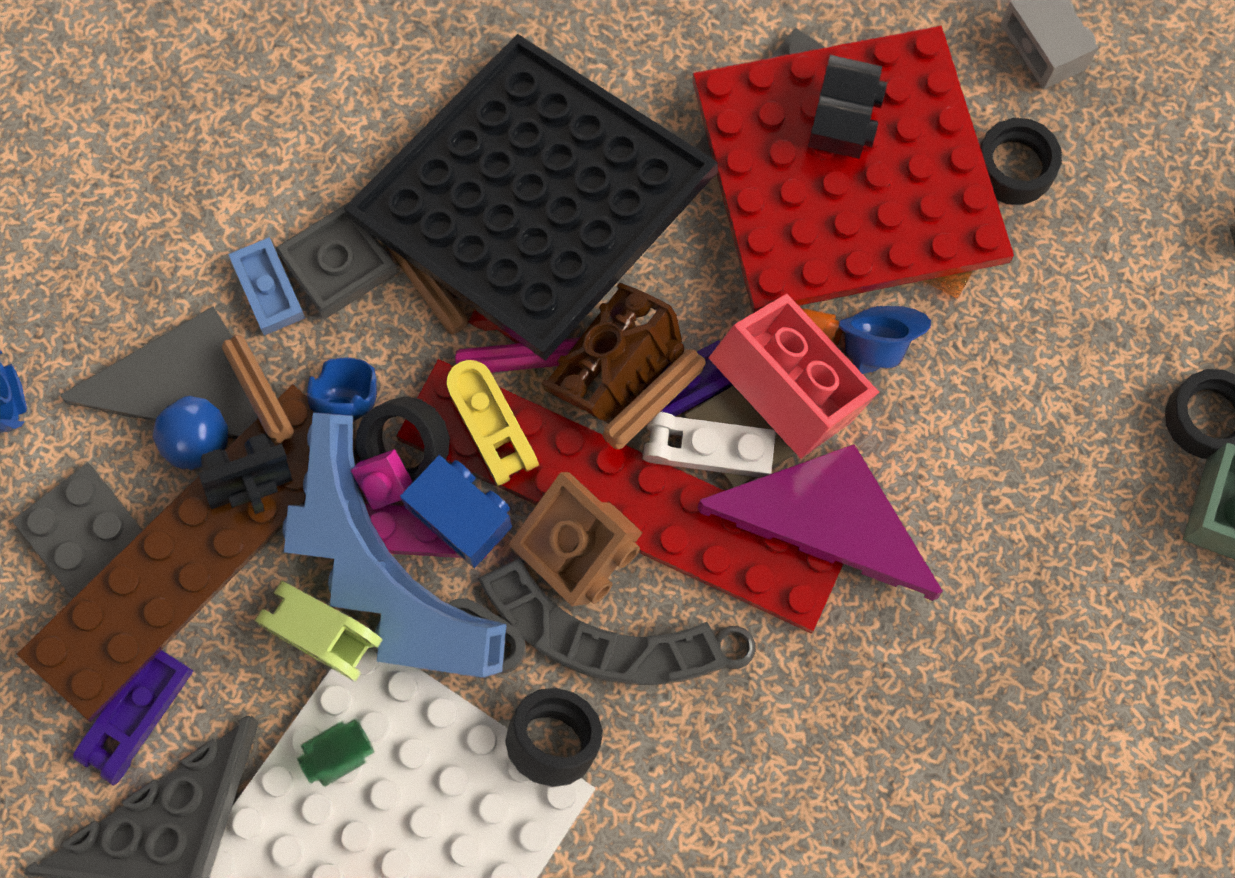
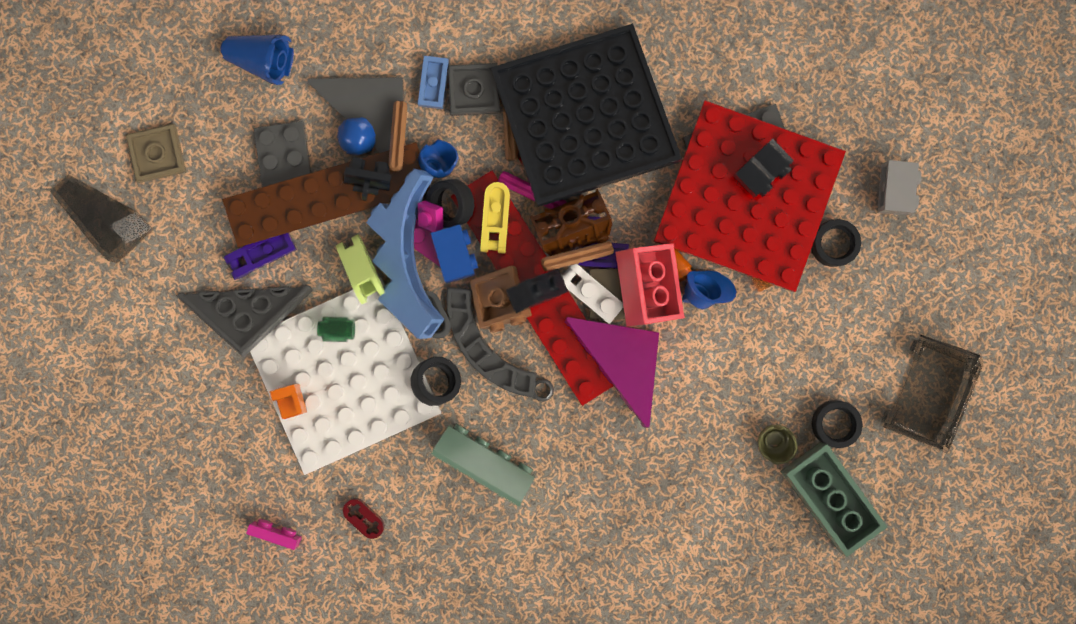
camera: 30 degrees right, 15 degrees up
none -> sand green slope [431,423,535,507]
none -> black brick [506,269,568,314]
none -> olive hair [757,424,798,465]

